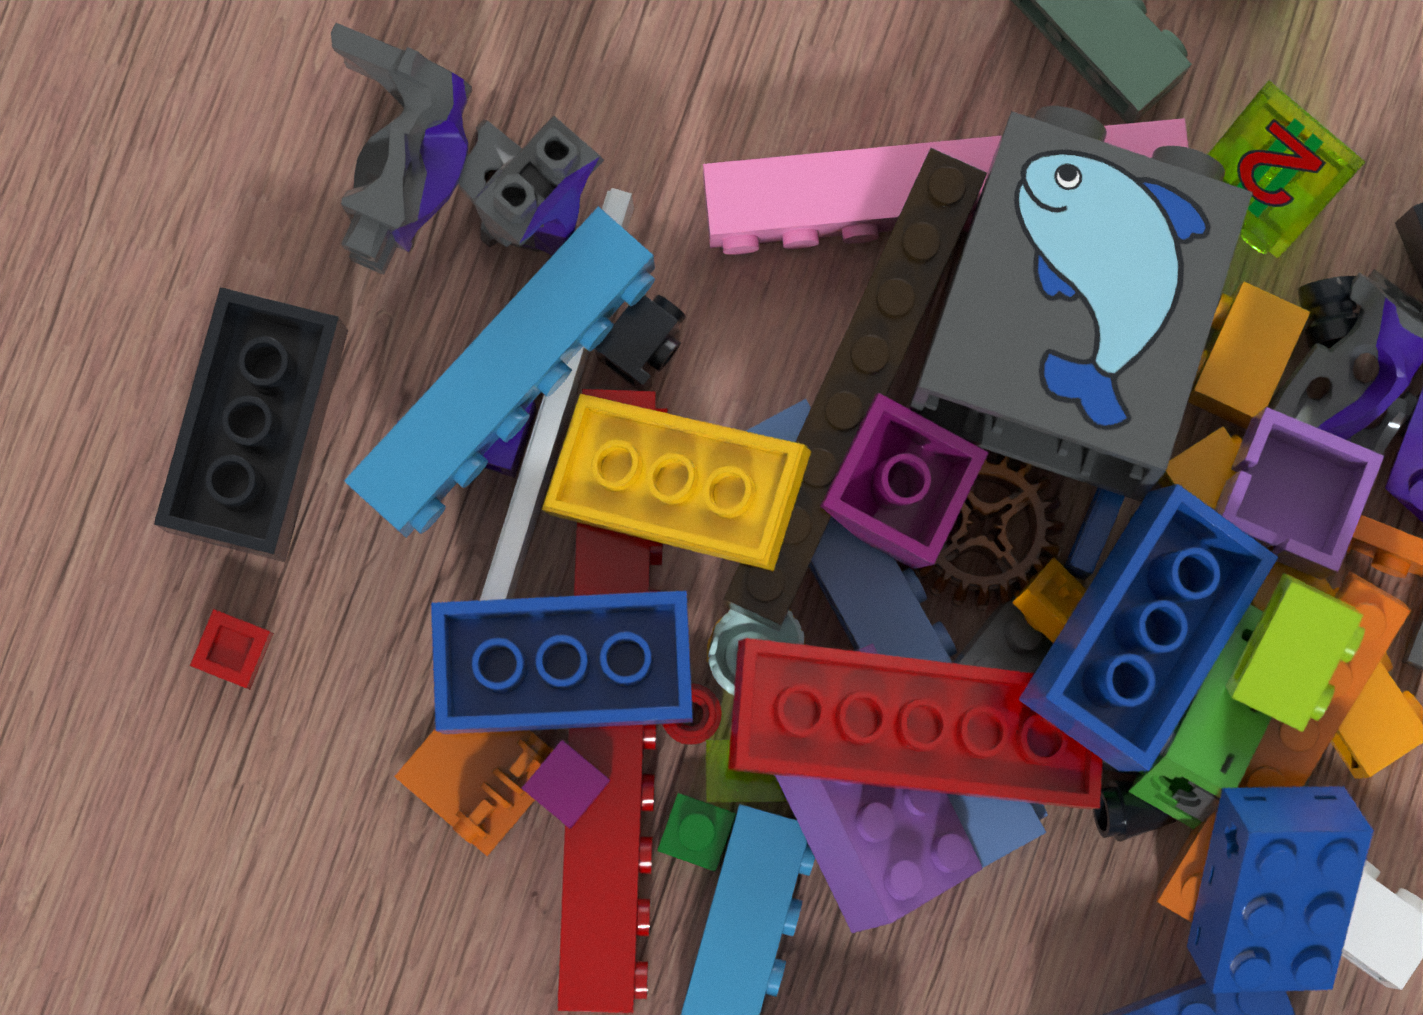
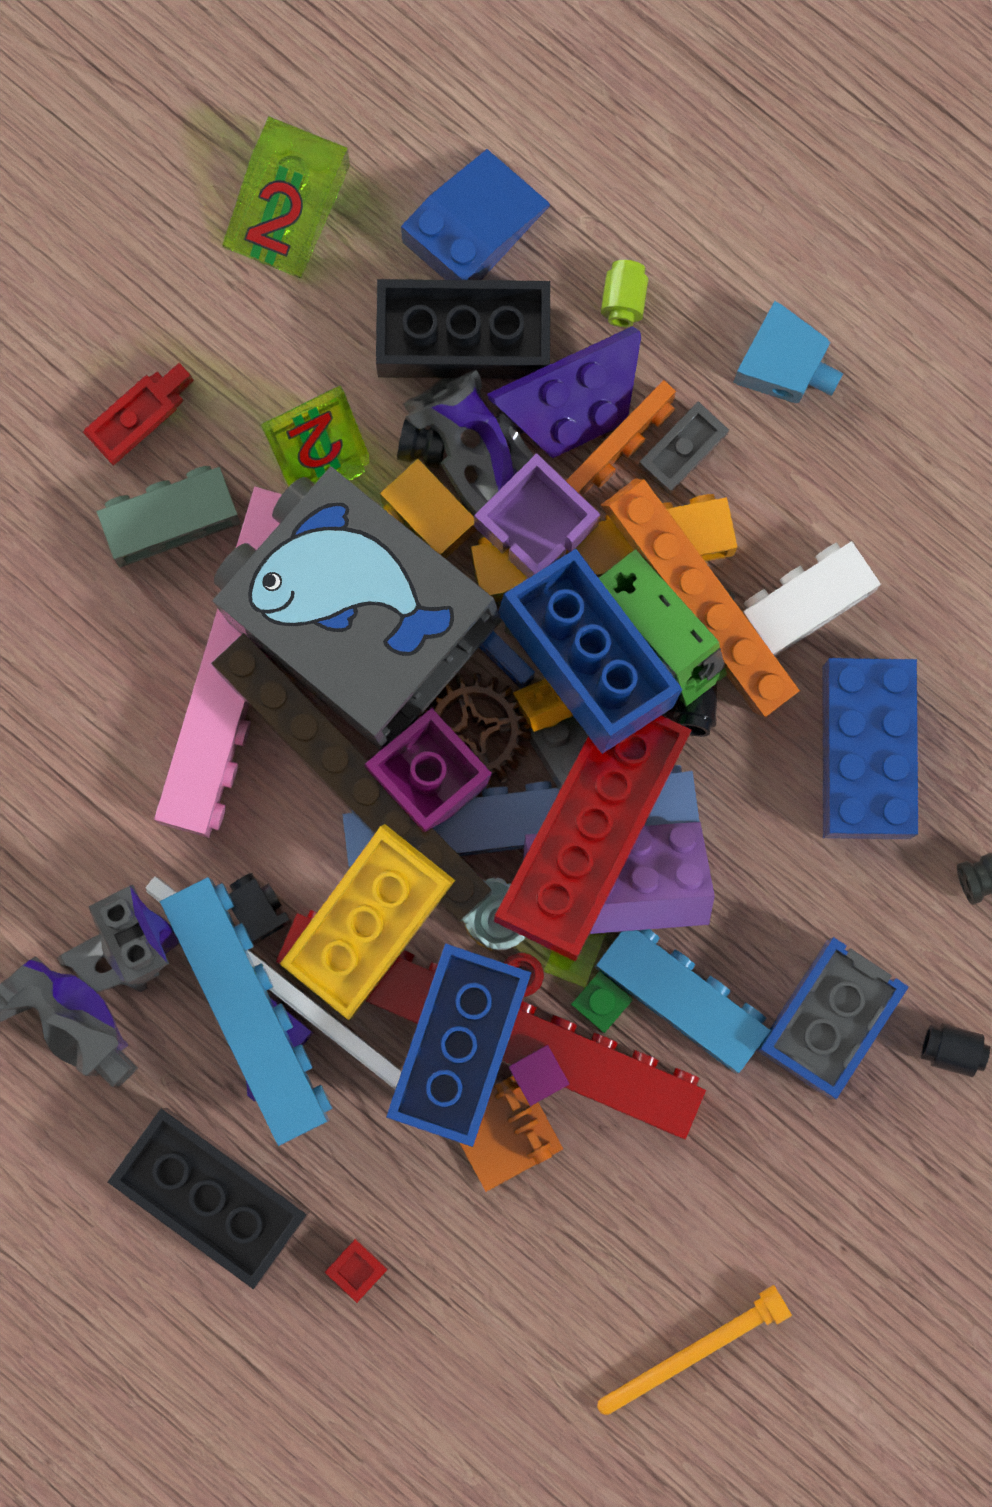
camera: 70 degrees left, 0 degrees up
blue piece [1187,786,1374,993] -> none
lime brick [1225,573,1365,732] -> none

